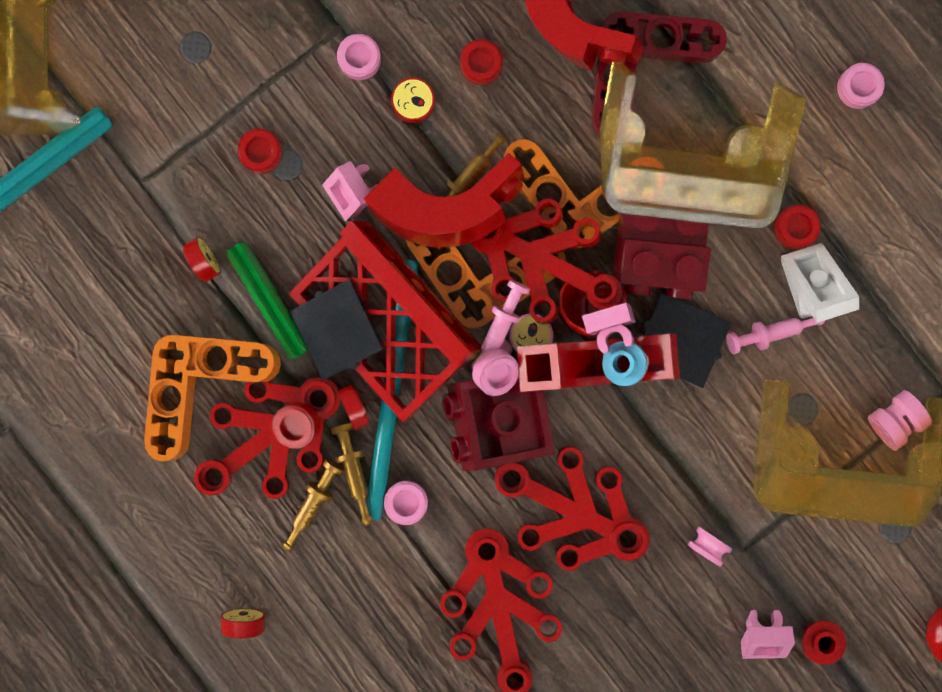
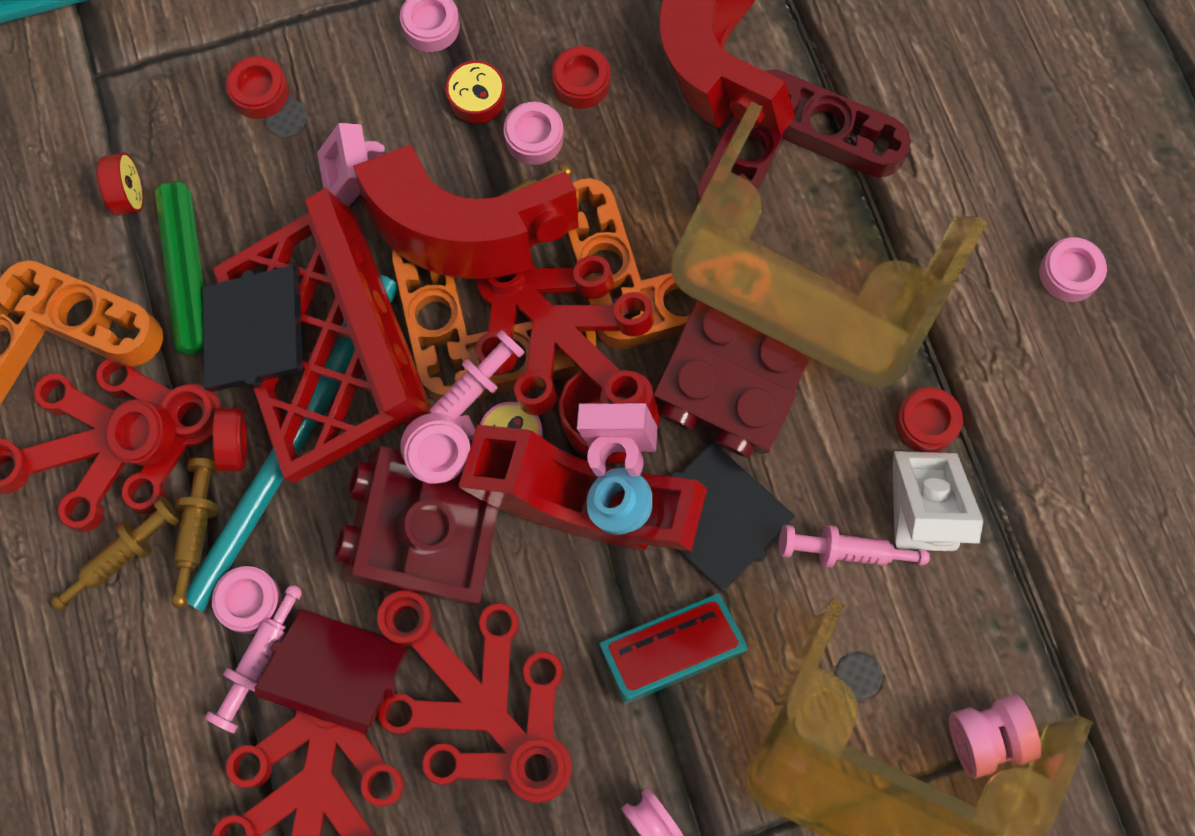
camera: 20 degrees right, 15 degrees down
none -> bright pink piece [204,585,302,734]
none -> dark red piece [254,609,408,734]
none -> bright pink tile [504,102,564,165]
none -> red slope [599,593,749,705]

